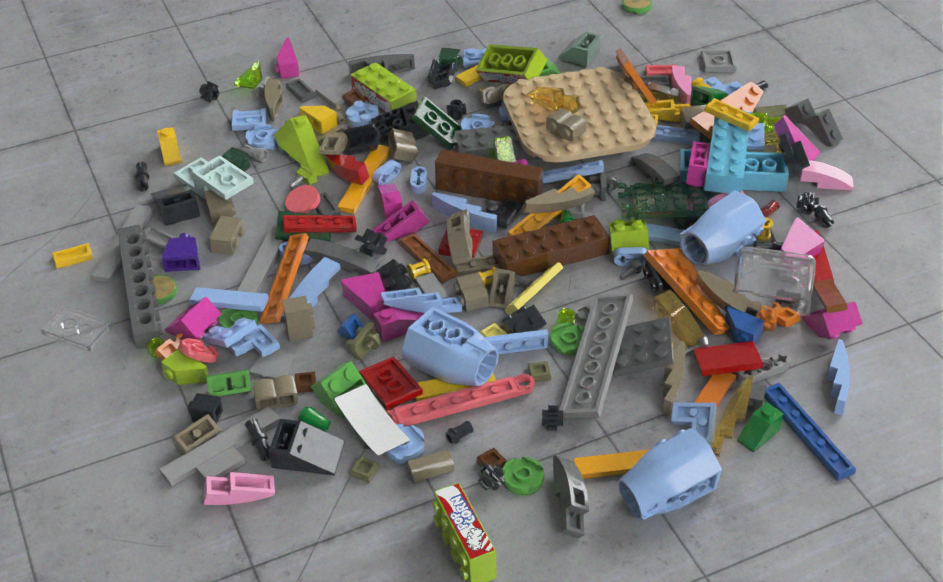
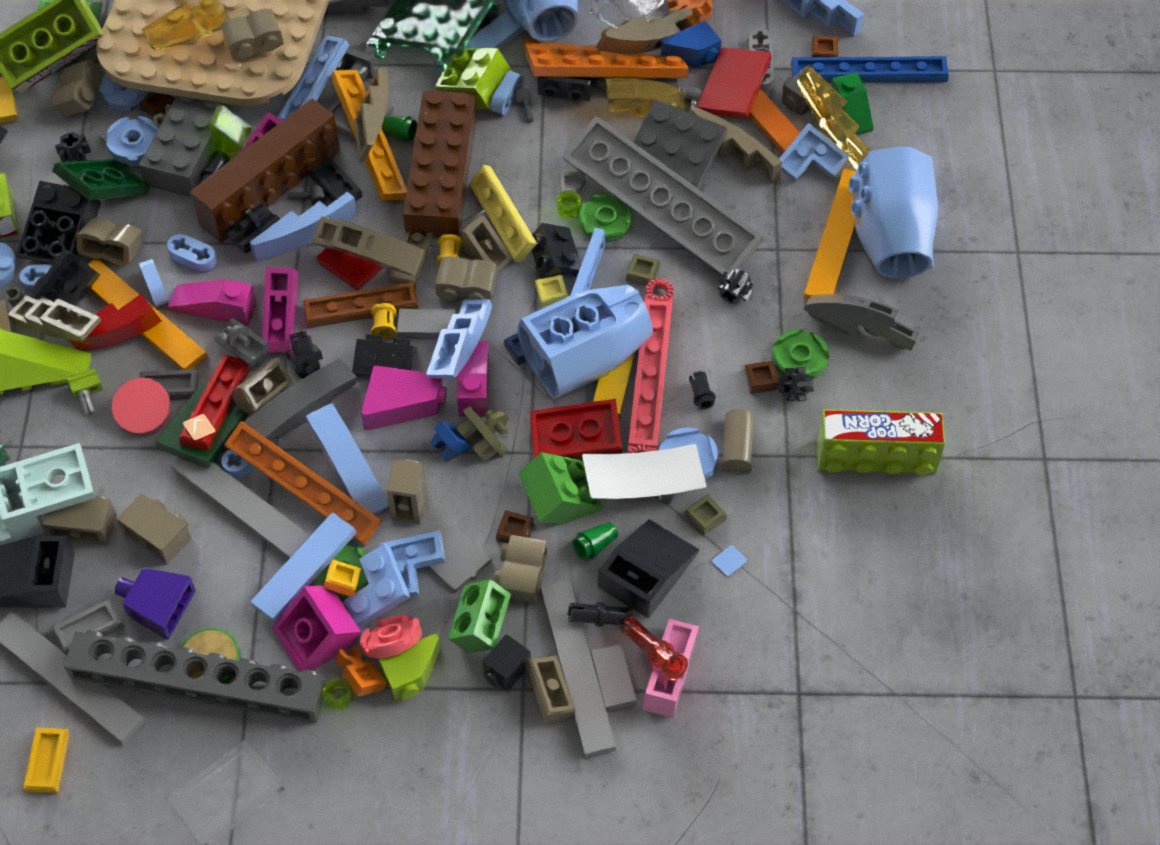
camera: 65 degrees left, 15 degrees up
none -> light nougat sticker [183,414,215,440]
none -> dark grey hips [214,318,271,367]
none -> black hips [224,203,280,253]
none -> dark tan brick [232,357,293,413]
none -> yellow tile [323,559,361,597]
none -> clear red pin [621,617,688,680]
none -> light blue sticker [712,545,747,576]
none -> dark orange tile [812,36,838,57]

